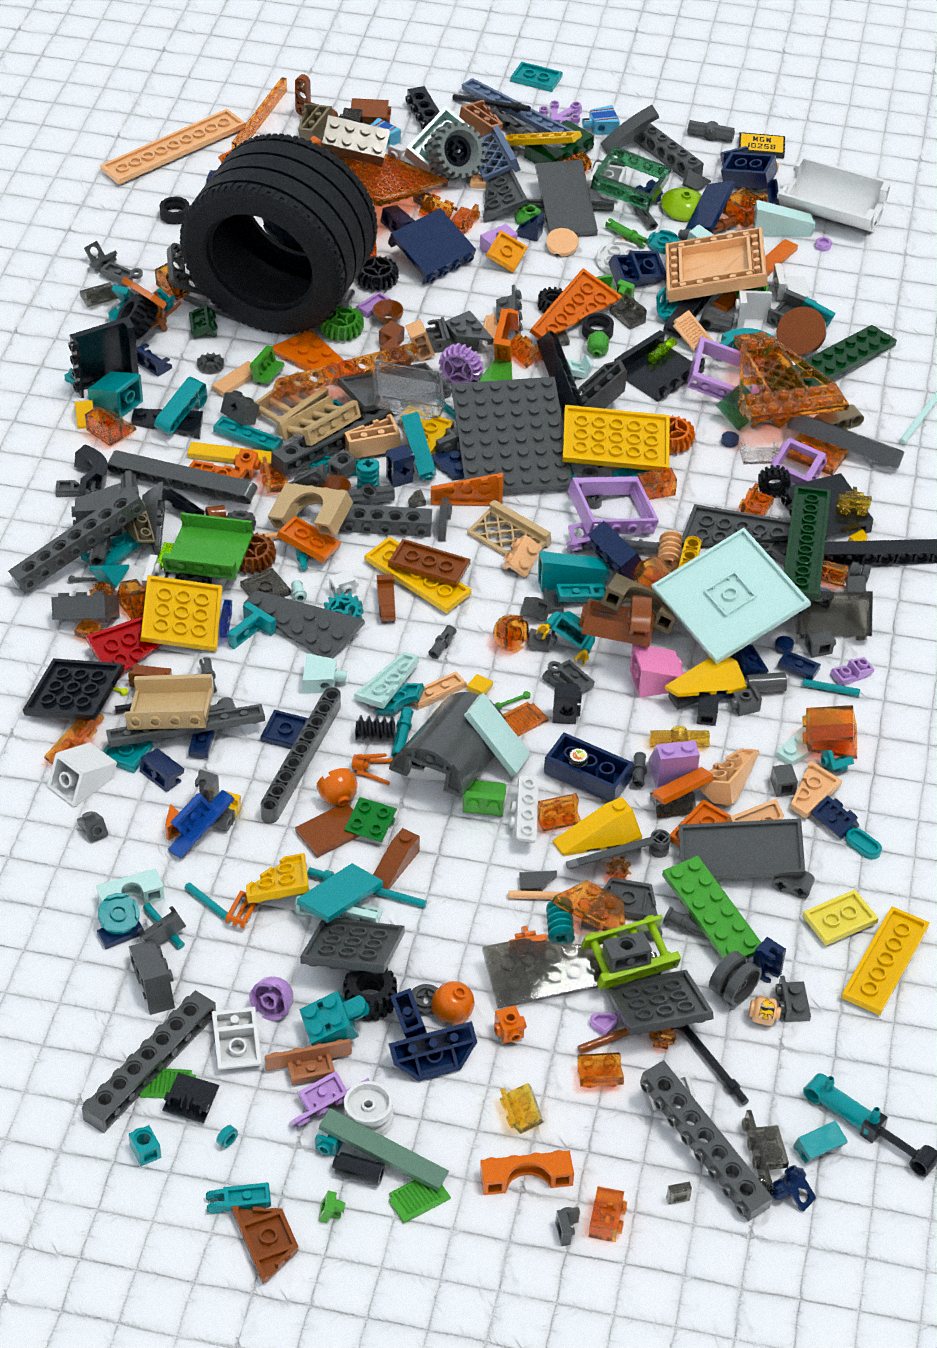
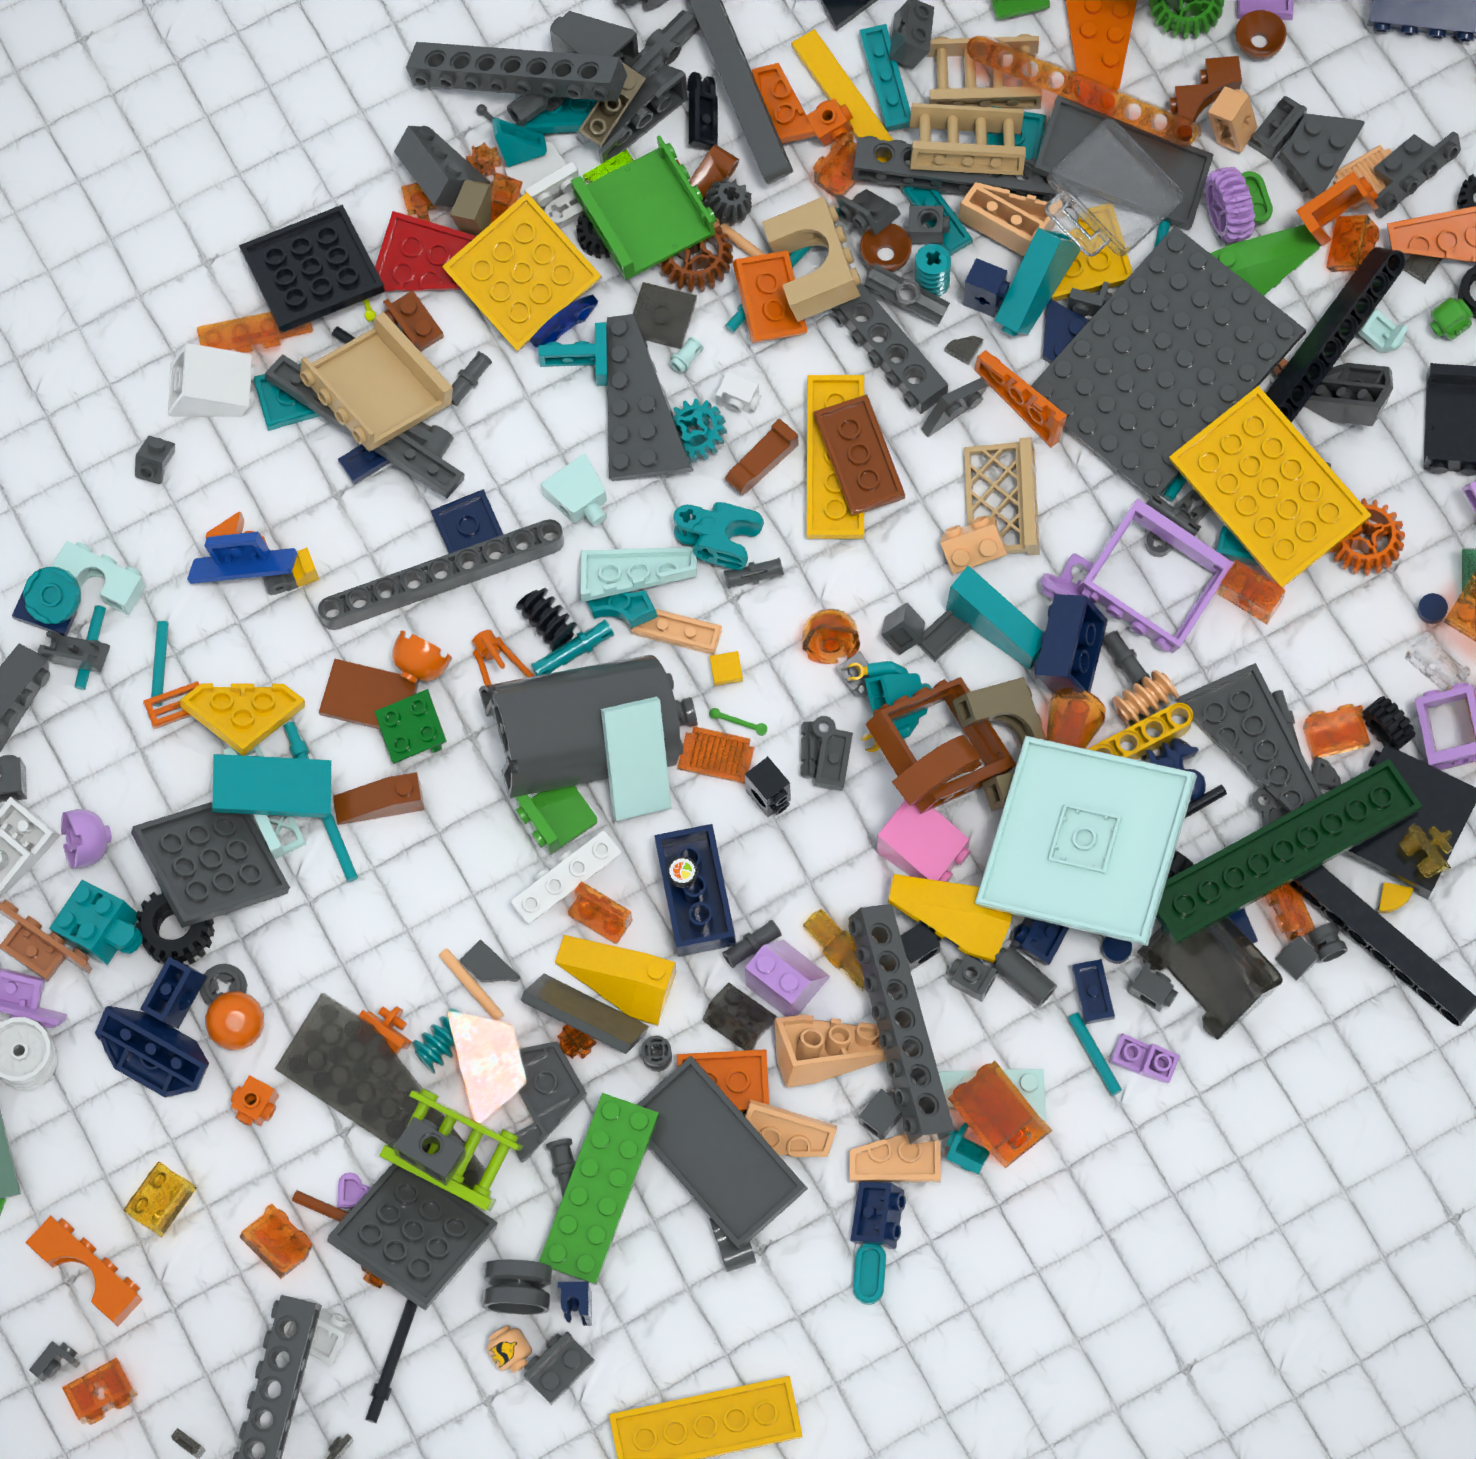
camera: 55 degrees right, 25 degrees up
dark blue hinge [140,748,185,792] -> none
dark grey hinge [195,769,219,803] -> none
teal plate [555,584,606,602] -> none
orange tile [652,767,714,805] -> none
light yellow plate [802,889,878,946] -> none
none -> dark tan slope [450,179,492,236]
none -> teal piece [673,502,764,570]
none -> dark grey brick [848,904,955,1145]

